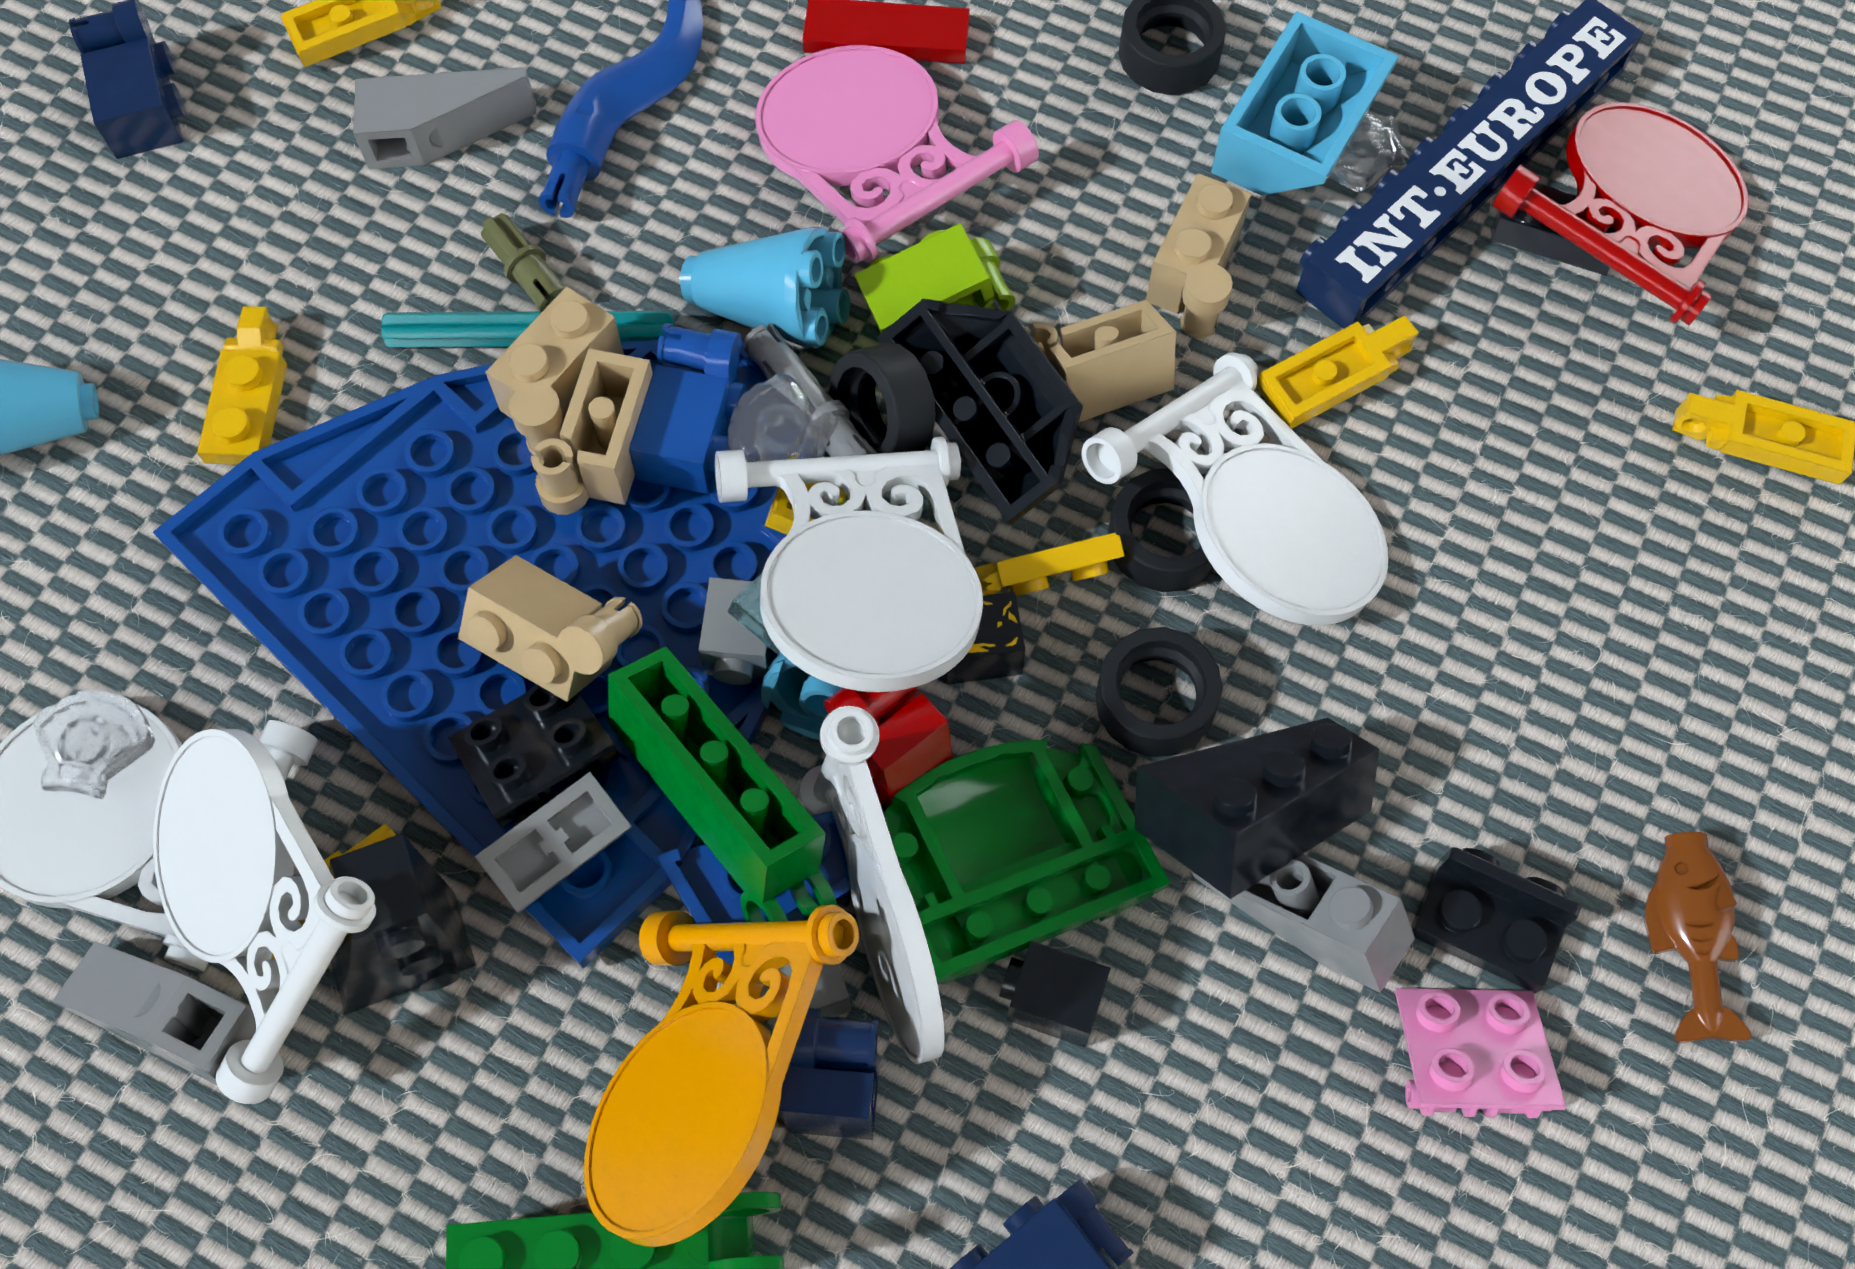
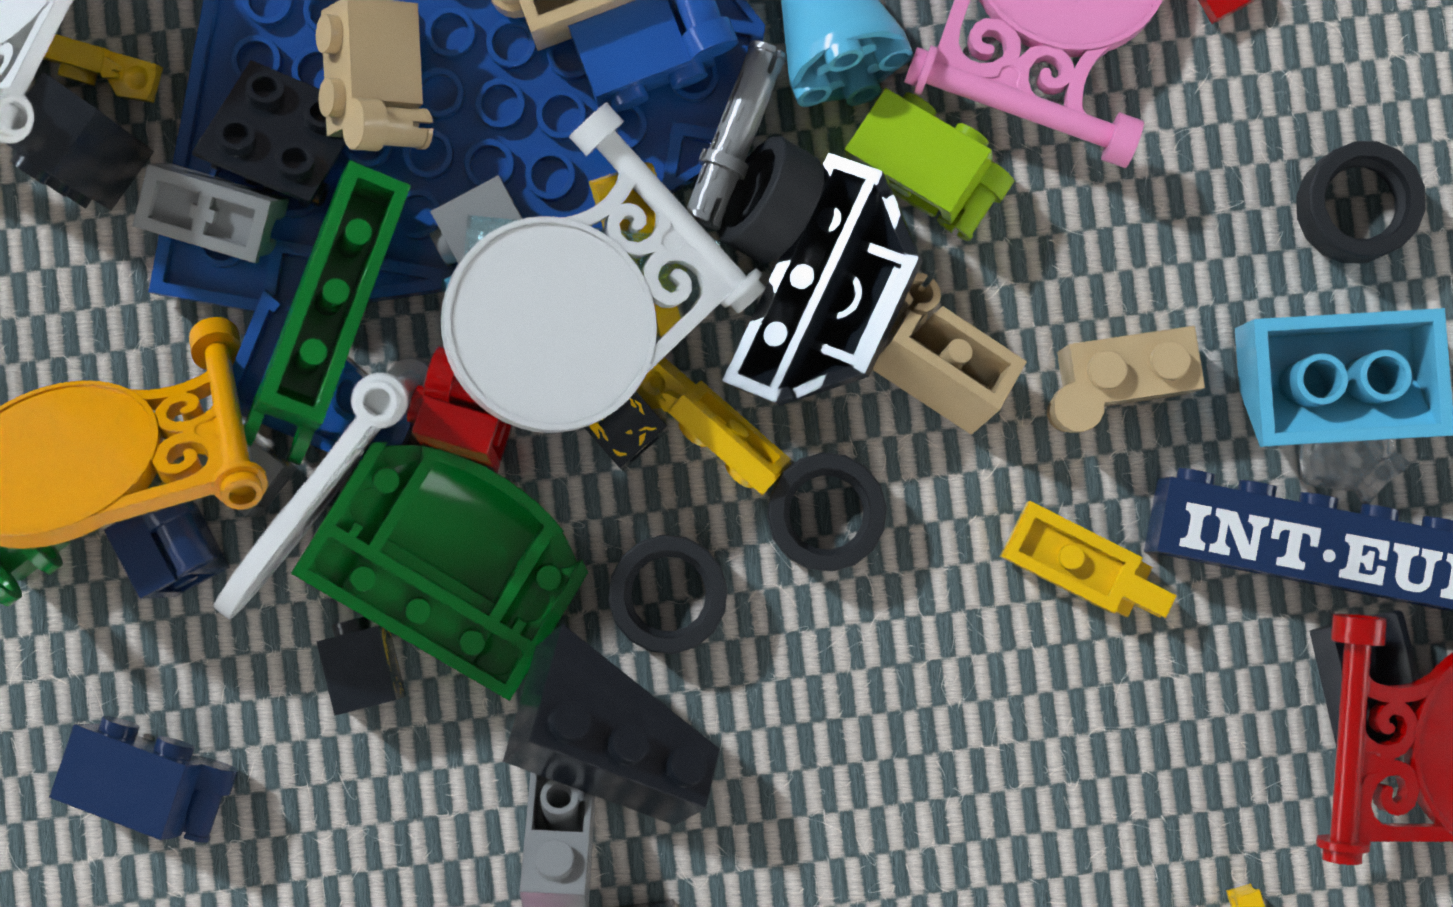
camera: 55 degrees right, 20 degrees up
clear animal [728,374,839,462] -> none
white piece [1082,353,1388,625] -> none

